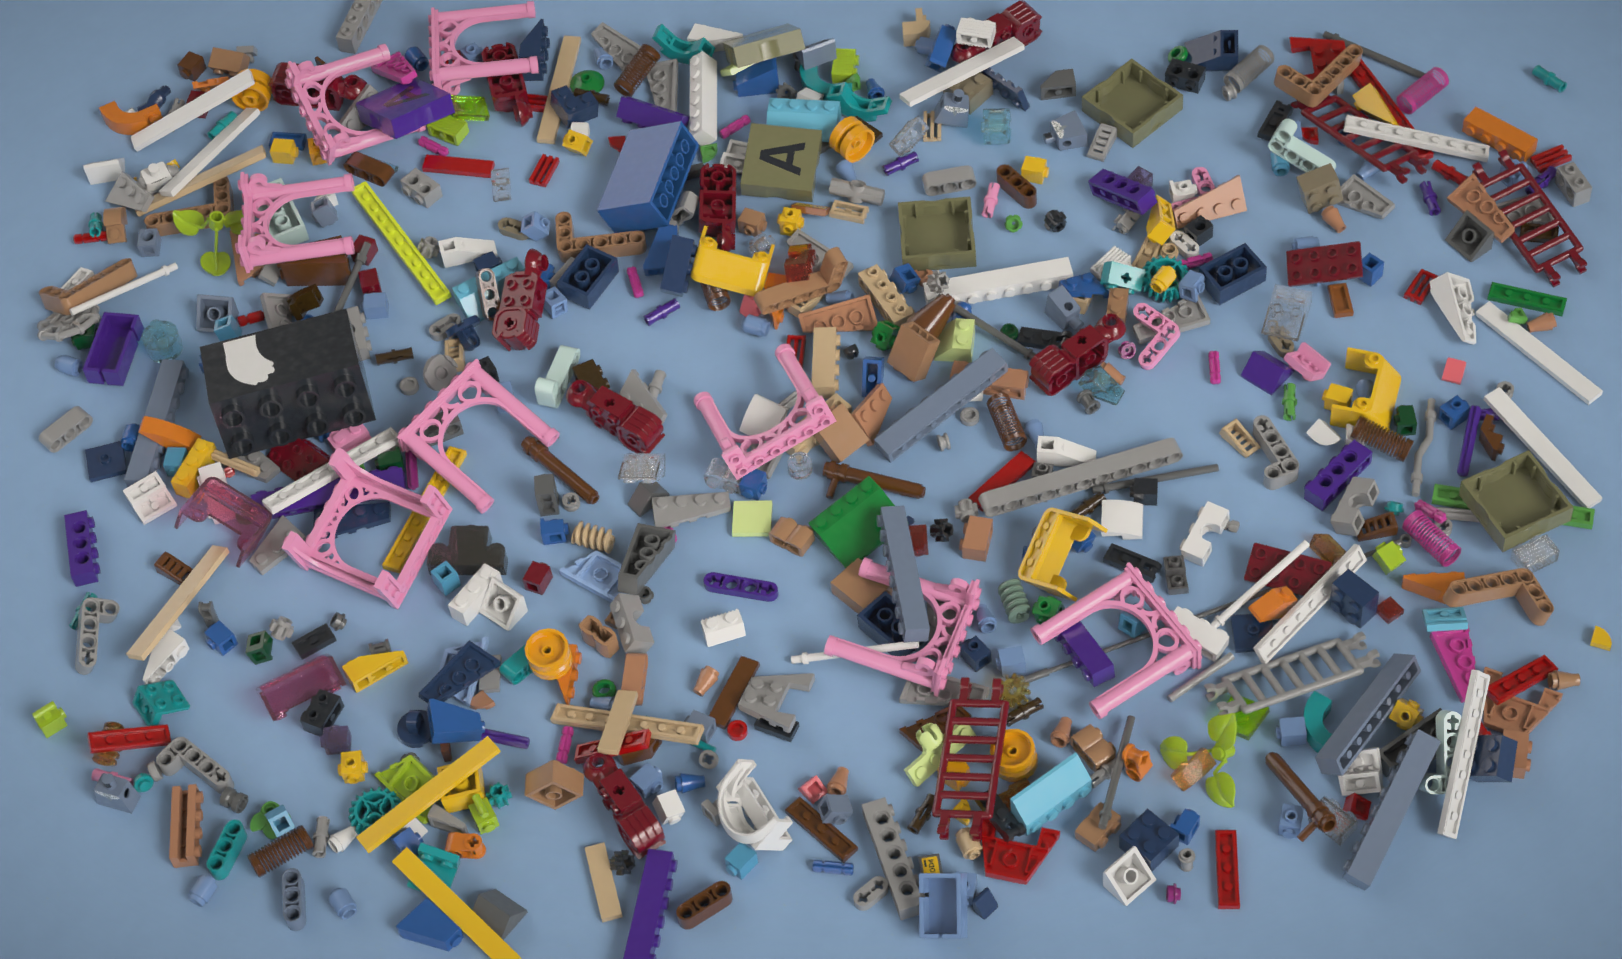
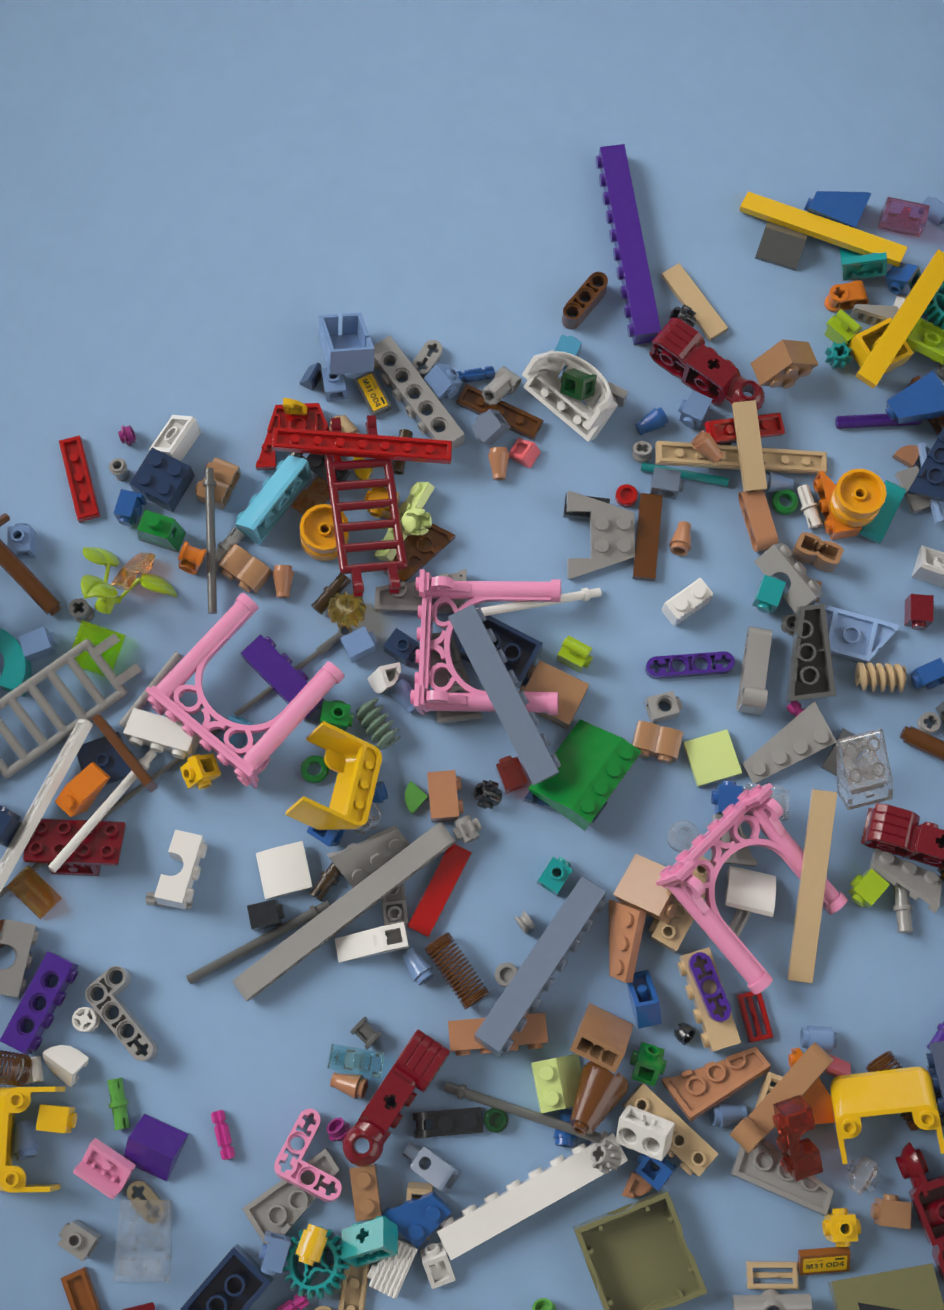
camera: 155 degrees right, 20 degrees up
dark pink axle [556,726,574,764] -> none
white brick [652,790,685,825] -> none
reddish brown cylinder [823,460,926,499] -> none
black plate [1103,543,1162,583] -> none
flat silver slope [1163,555,1189,595] -> none
tan slope [1219,419,1261,458] -> none
none -> light grey brick [57,1220,102,1261]
none -> dark grey bush [69,598,94,624]
none -> white wheel [72,1007,101,1032]
none -> reddish brown tile [92,714,158,793]
none -> green torso [137,510,186,552]
none -> yellow brick [180,753,221,790]
none -> red tile [272,427,452,464]
none -> yellow tile [282,398,307,415]
none -> green piece [300,755,329,783]
none -> light grey wing [327,826,410,888]
none -> white brick [367,662,401,694]
none -> bright green tile [405,781,428,815]
none -> white bracket [420,1242,456,1289]
none -> medium blue brick [423,364,463,399]
none -> light grey piece [481,366,522,405]
none -> teal brick [537,857,573,896]
none -> lime brick [556,635,593,673]
none -> dark green brick [560,368,597,401]
none -> white brick [615,1105,675,1161]
none -> light grey brick [644,691,682,724]
none -> dark purple beam [688,952,731,1022]
none -> nougat cone [691,430,724,464]
none -> light grey beam [736,626,772,715]
none -> teal brick [752,575,786,613]
none -> tan tile [787,789,837,983]
none -> white axle [797,484,823,529]
none -> lime brick [848,868,890,908]
none -> clear pink brick [878,197,930,237]

